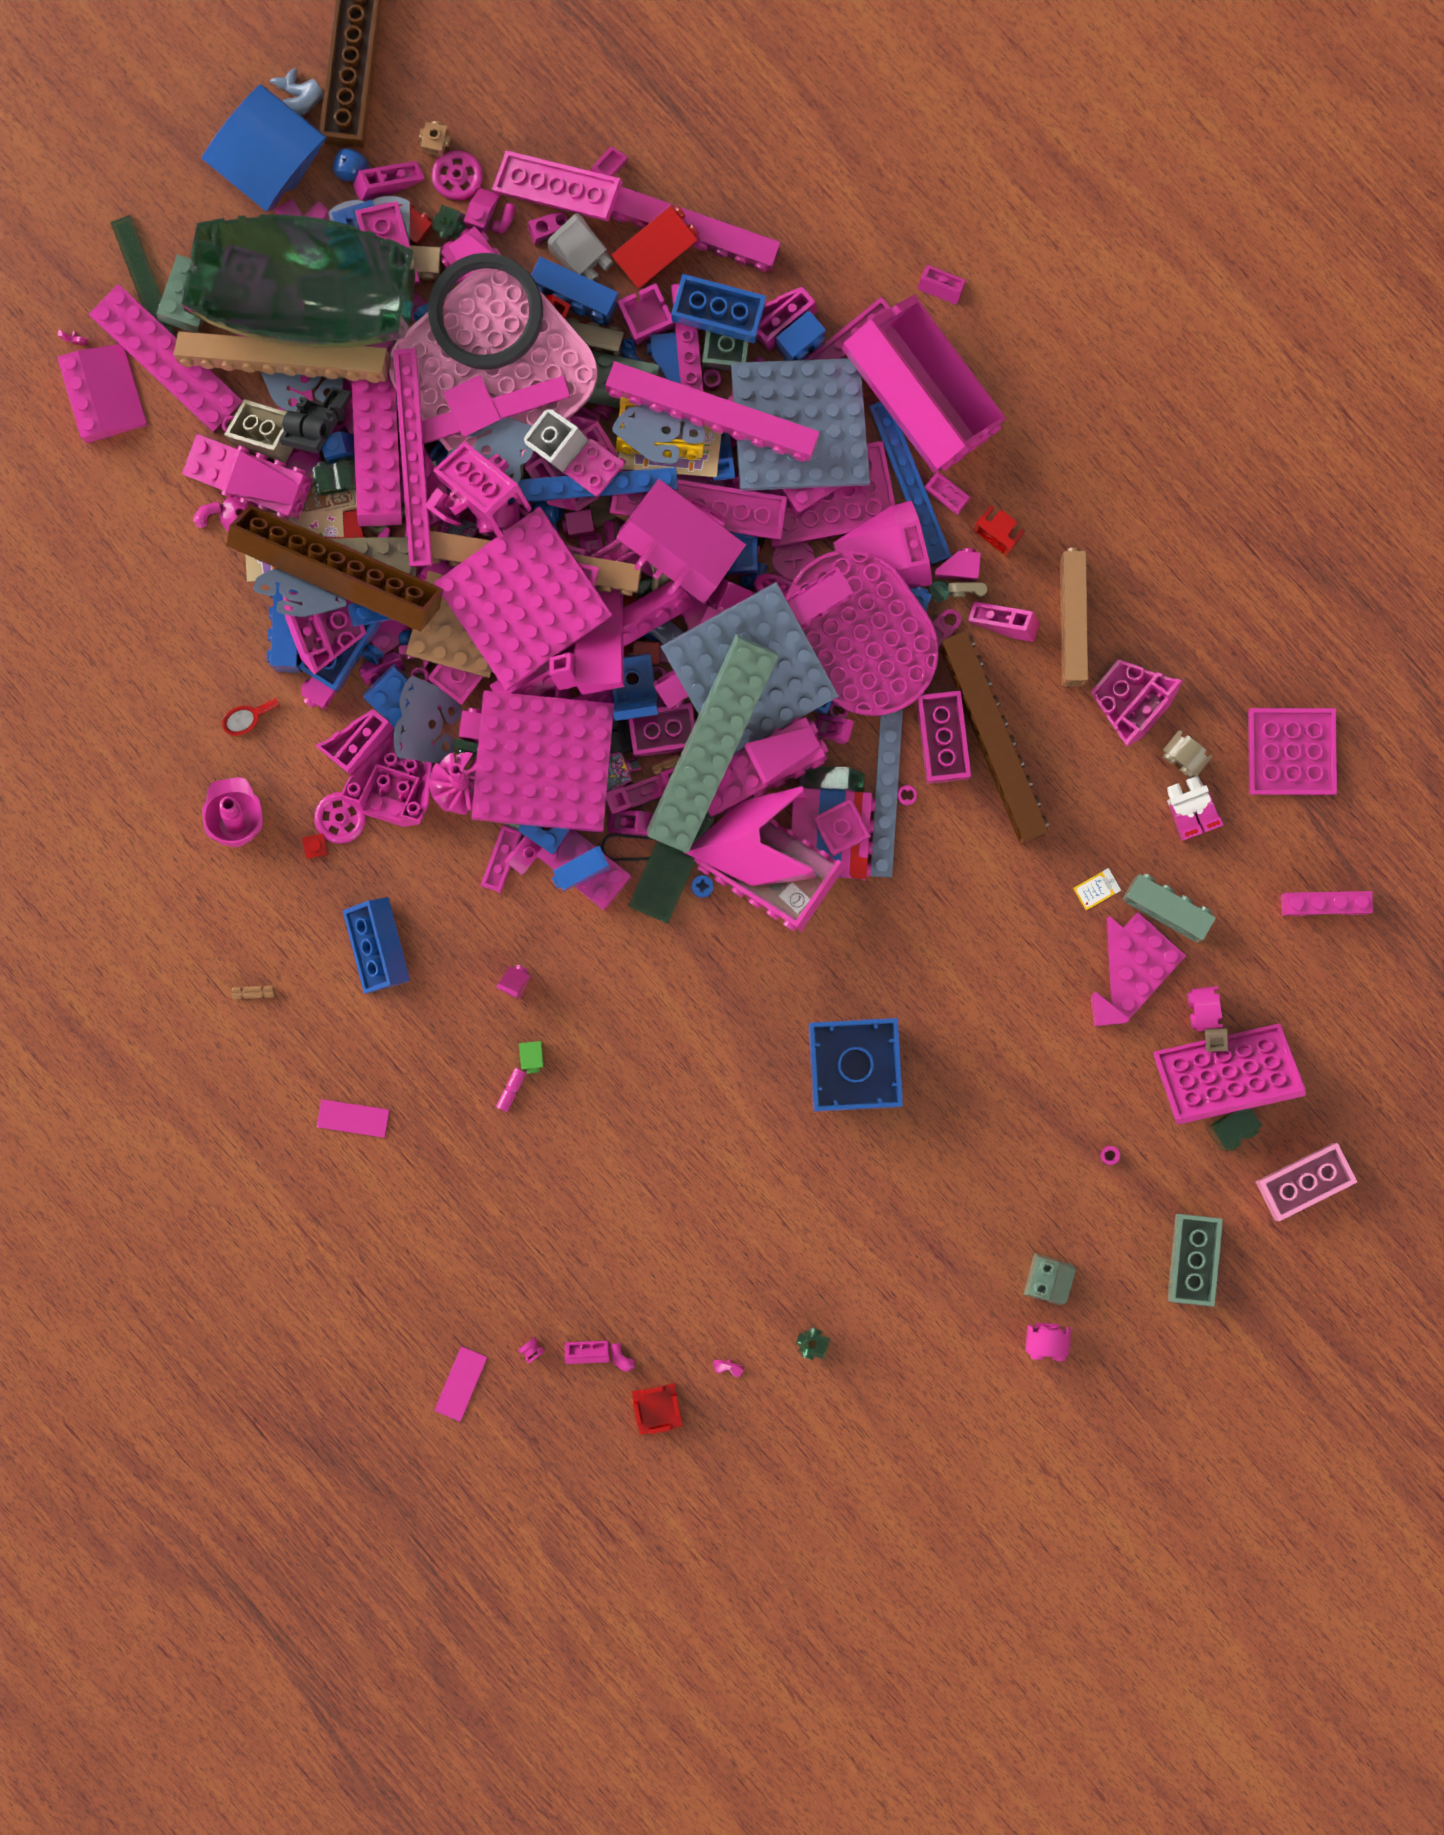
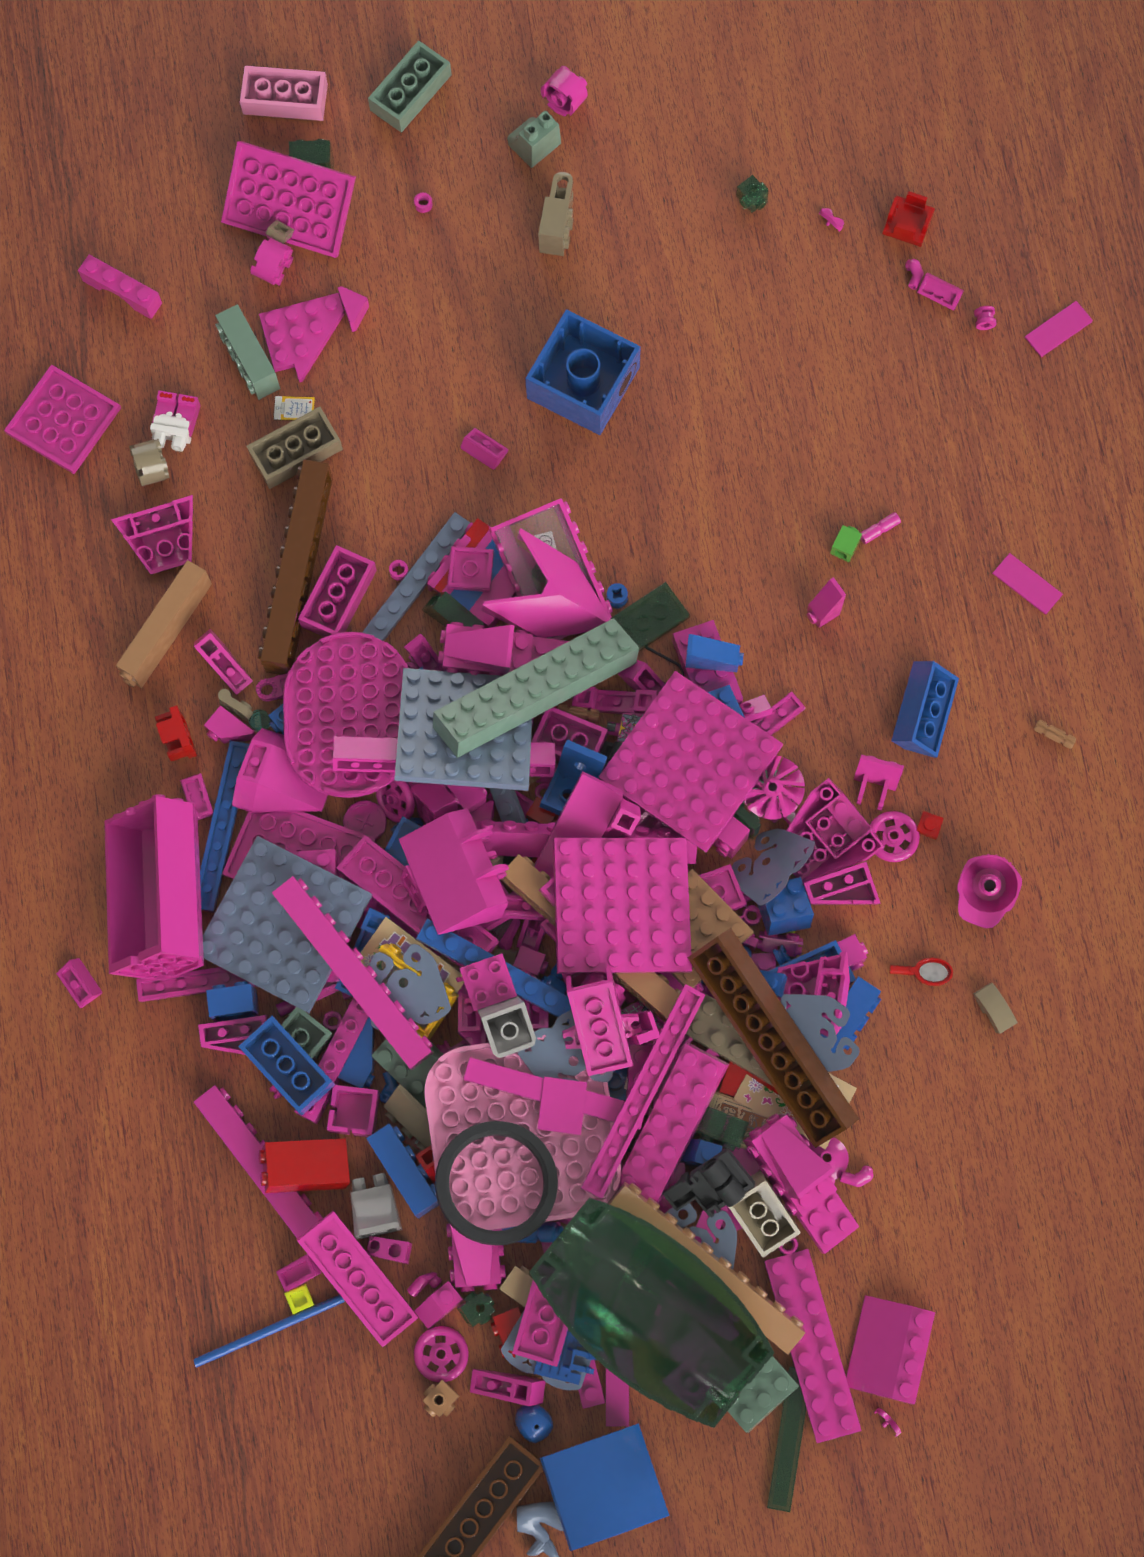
camera: 145 degrees left, 10 degrees down
none -> blue piece [193,1294,345,1368]
none -> dark tan brick [246,407,343,489]
none -> neon yellow tile [284,1284,315,1315]
none -> dark pink slope [461,428,509,470]
none -> dark tan brick [538,172,574,256]
none -> dark pink plate [853,754,904,811]
none -> dark tan slope [973,983,1018,1034]

